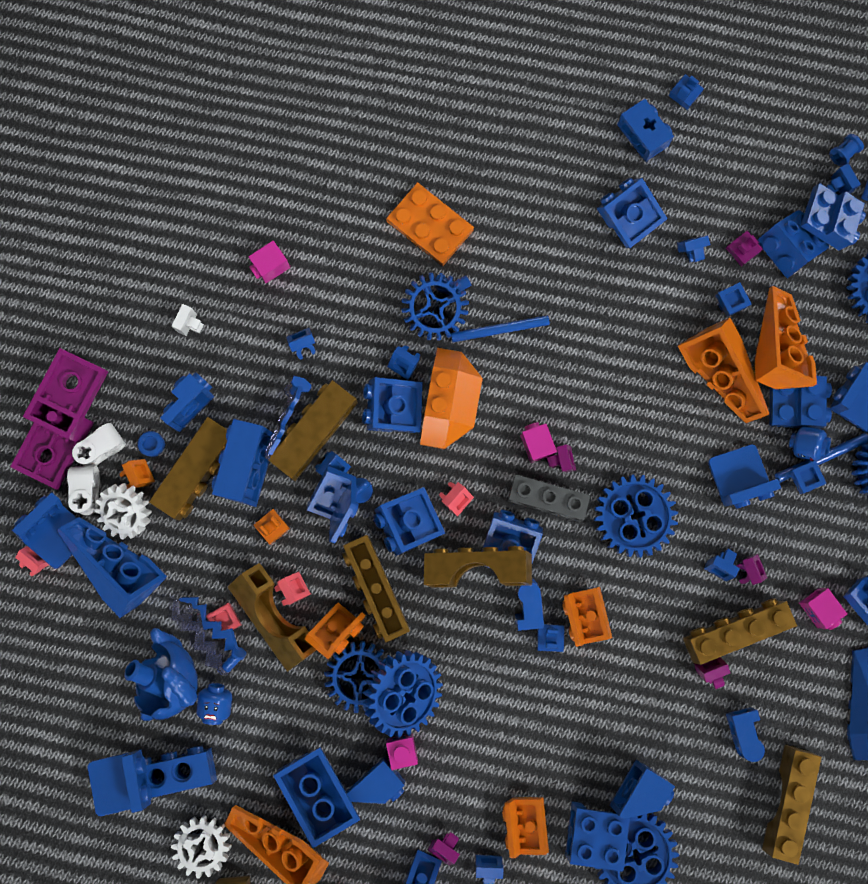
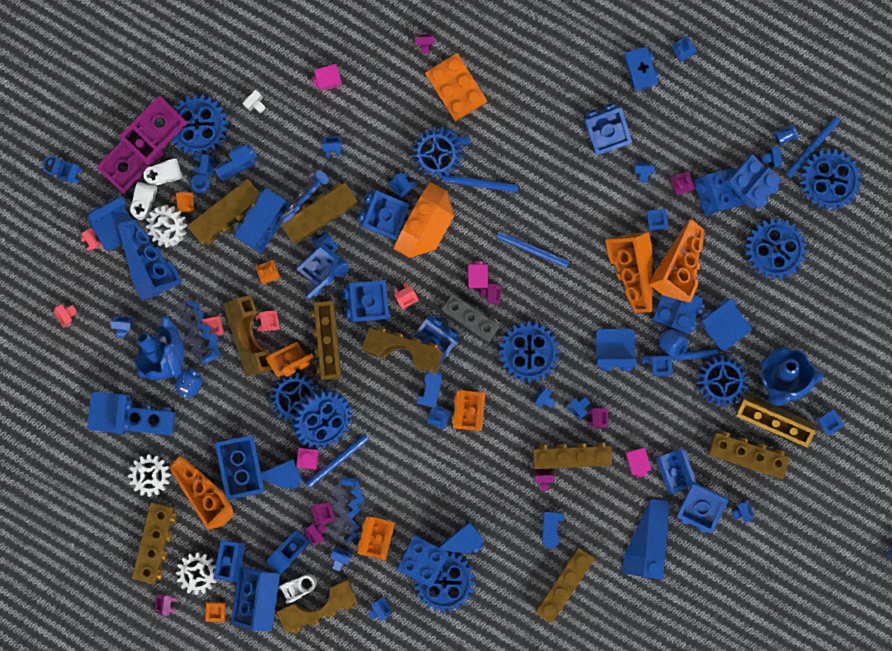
camera: 25 degrees right, 5 degrees up
none -> coral tile [53,304,77,328]
none -> blue tile [111,316,134,338]
none -> blue gear [172,94,229,156]
none -> blue tile [193,154,215,177]
none -> blue bar [305,434,369,488]
none -> magenta tile [310,503,335,525]
none -> piece [330,476,365,545]
none -> magenta tile [415,34,434,54]
none -> blue bar [497,231,569,268]
none -> blue tile [531,386,556,408]

